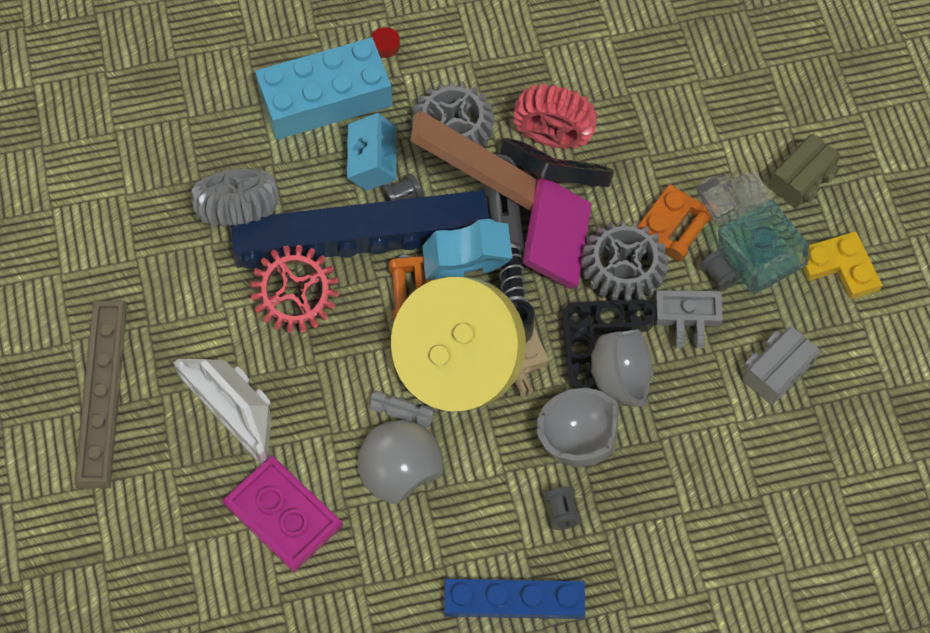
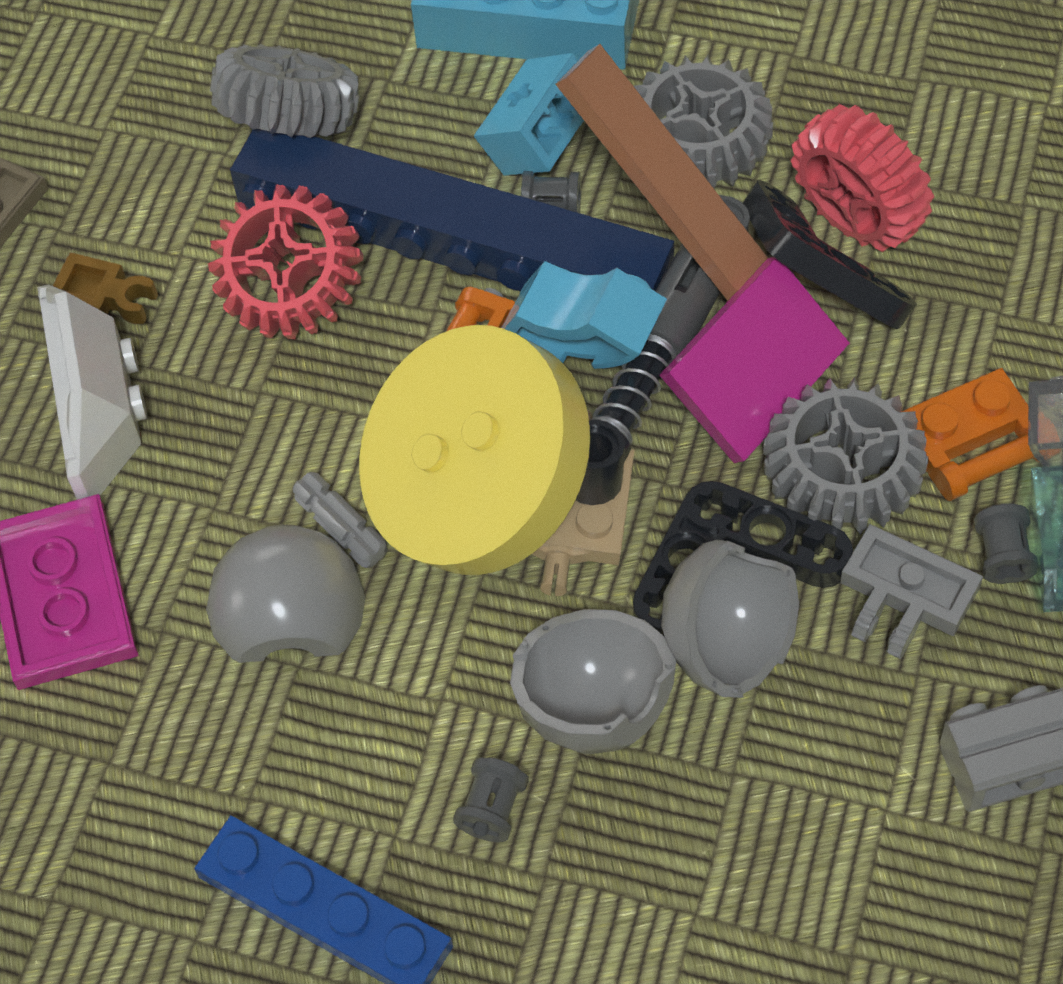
camera: 35 degrees right, 5 degrees down
none -> pearl gold plate [53,252,158,324]

